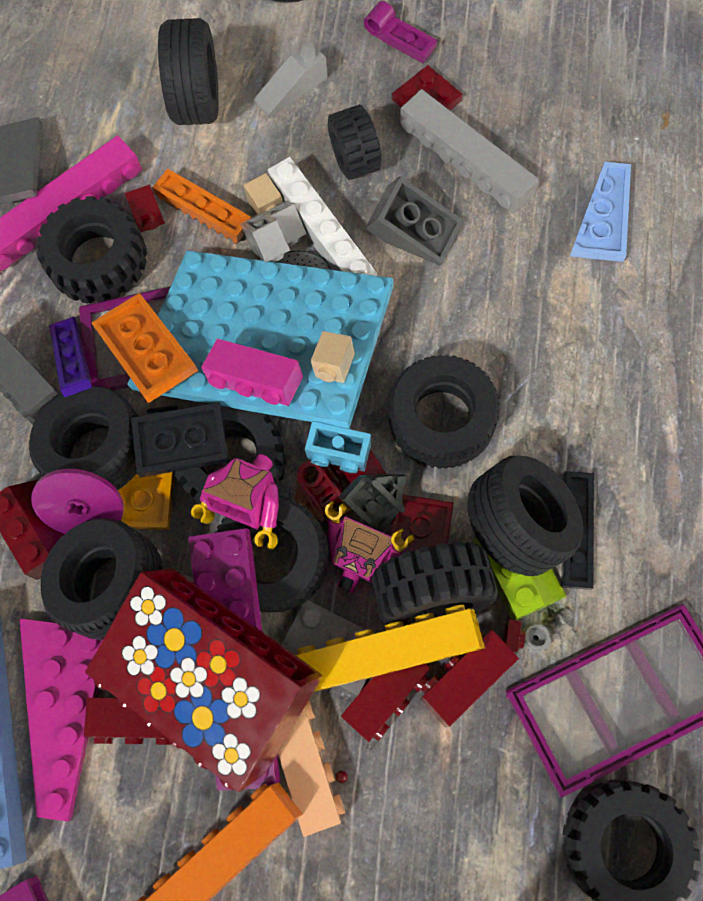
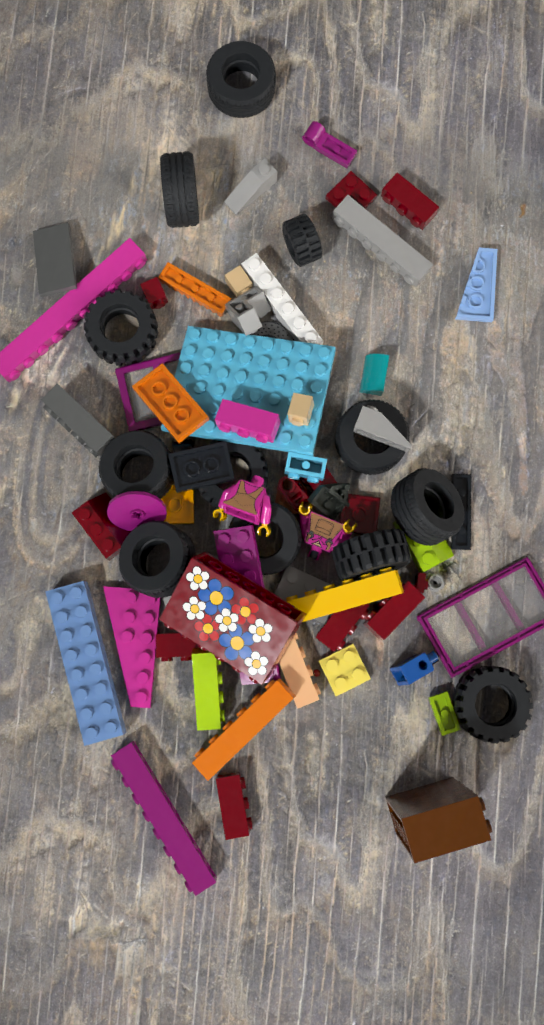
camera: 10 degrees left, 10 degrees up
dark purple tile [49,317,92,398] -> none
dark grey slope [365,176,464,265] -> none
none -> lime brick [192,648,225,731]
none -> light yellow plate [318,644,371,696]
none -> light grey slope [353,405,411,452]
none -> teal brick [359,354,389,396]
none -> dark red brick [381,172,439,230]
none -> blue torso [389,651,439,686]
none -> lime plate [428,691,461,736]

